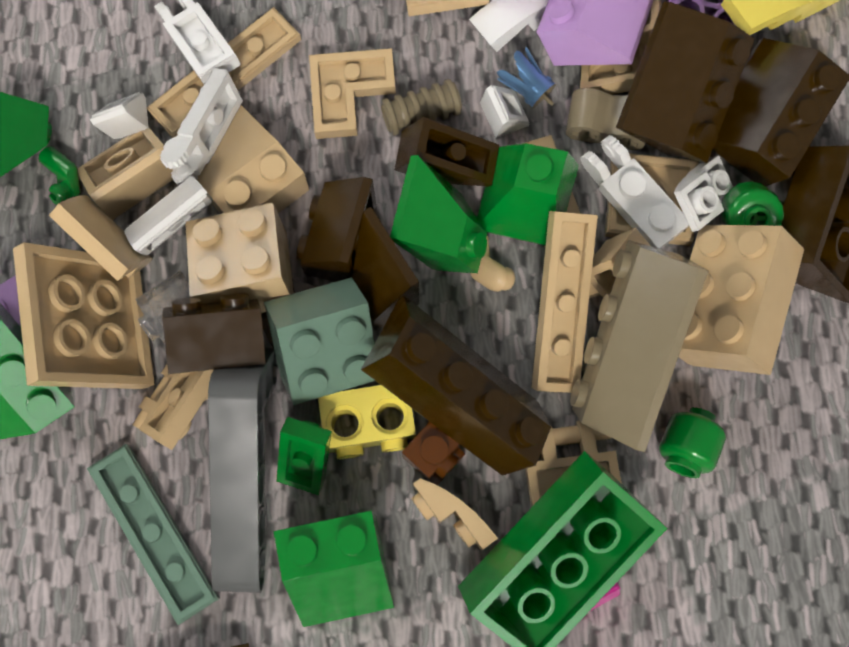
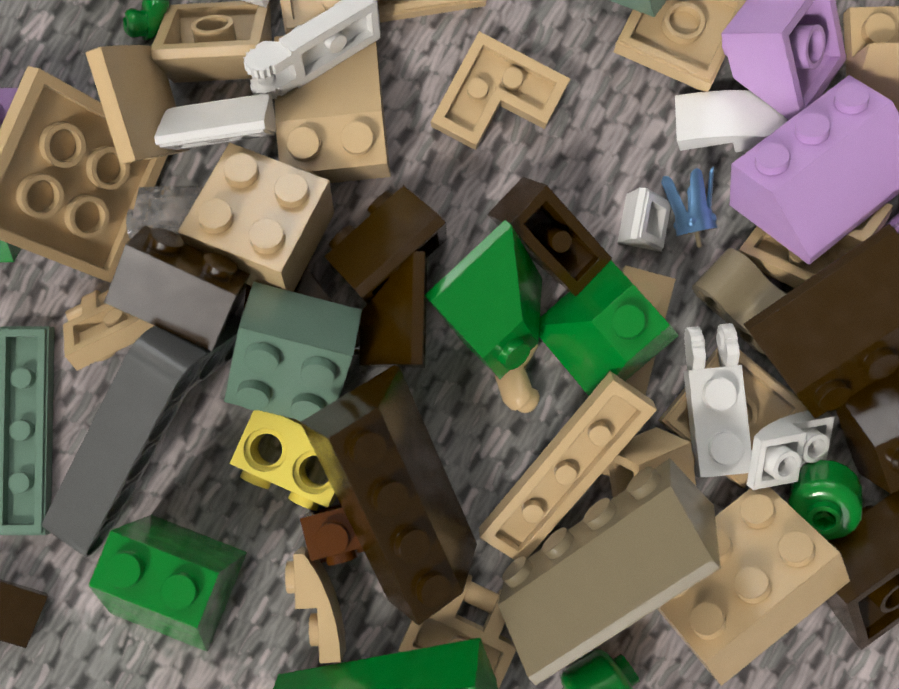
camera: 35 degrees right, 10 degrees up
green plate [276,417,332,495] -> none
dark tan piece [381,79,462,136] -> none

